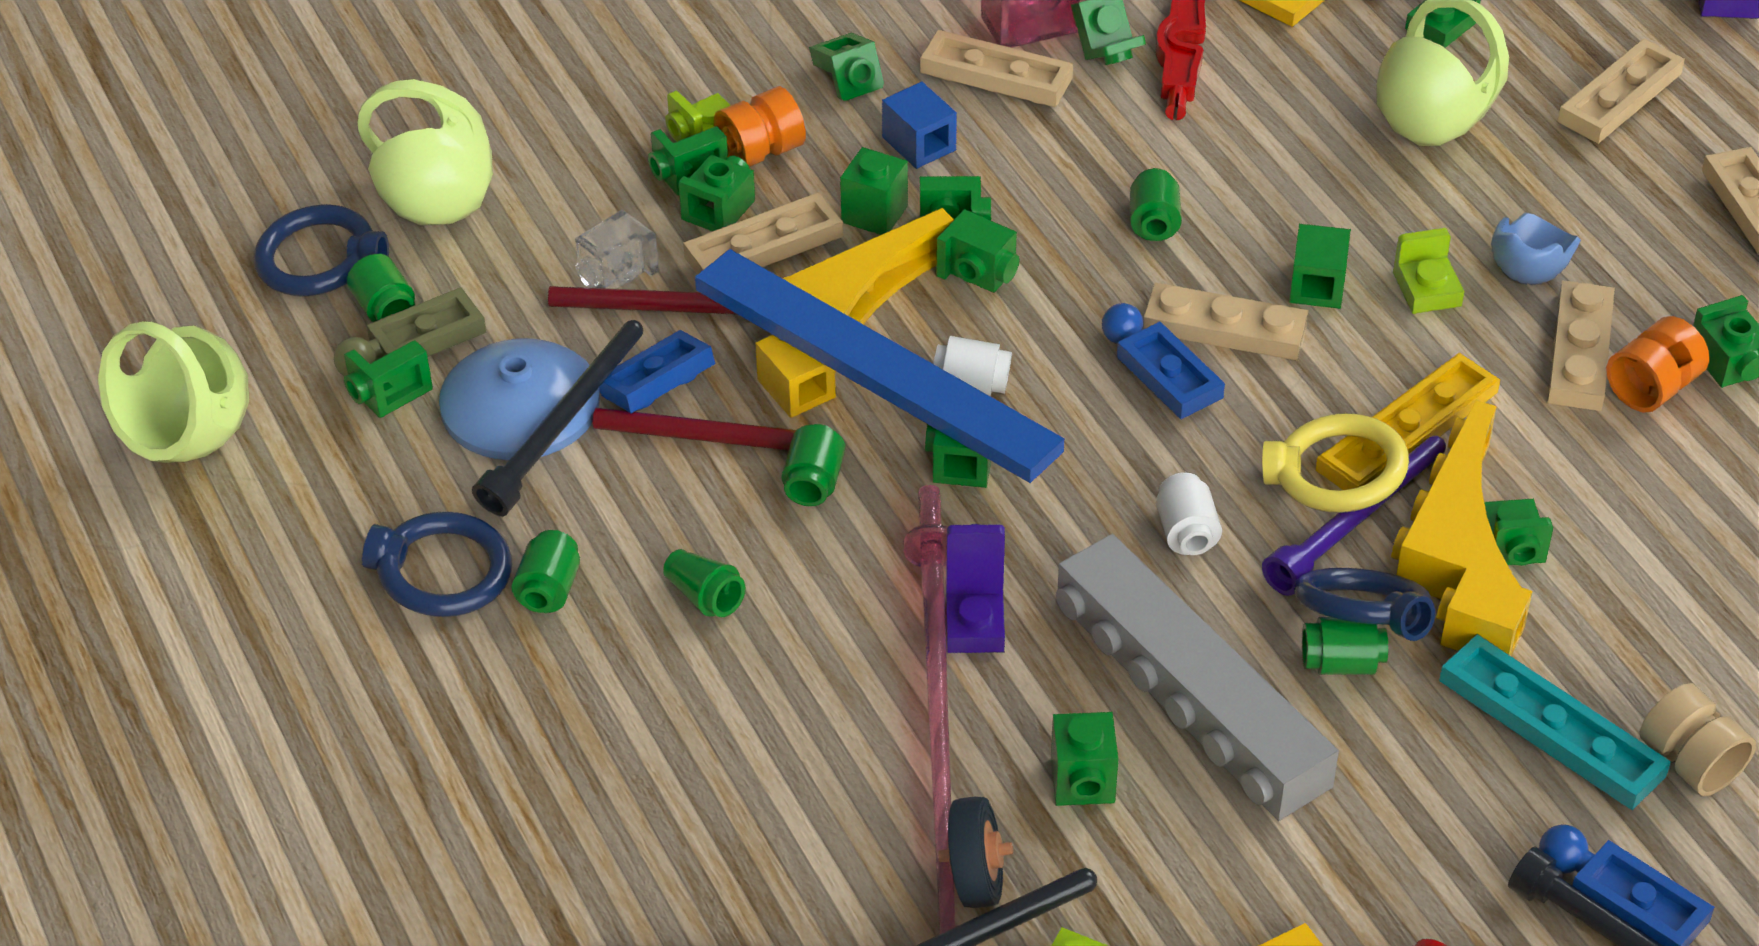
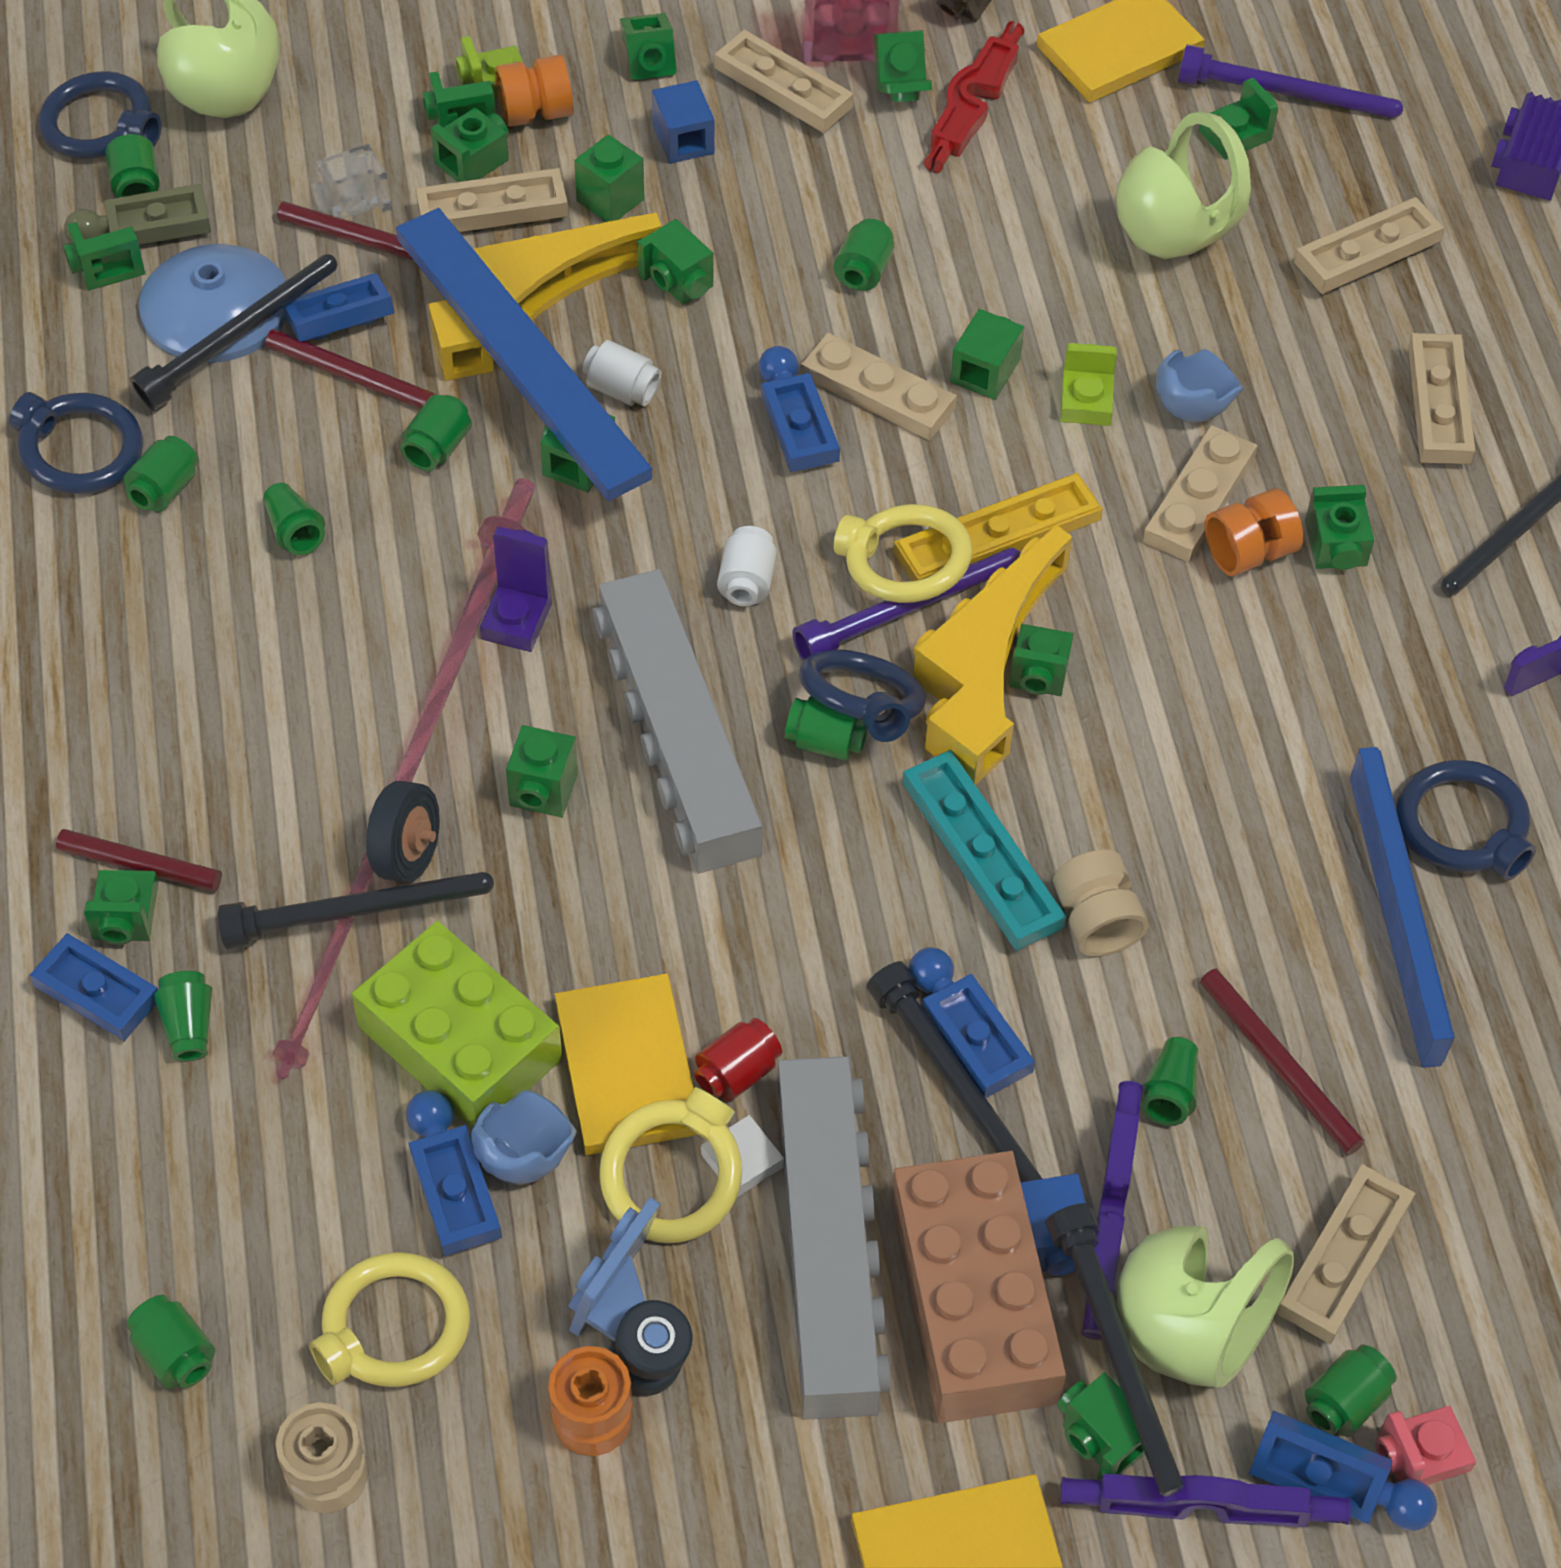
camera: 15 degrees right, 10 degrees up
green bracket [920,176,991,220] -> none

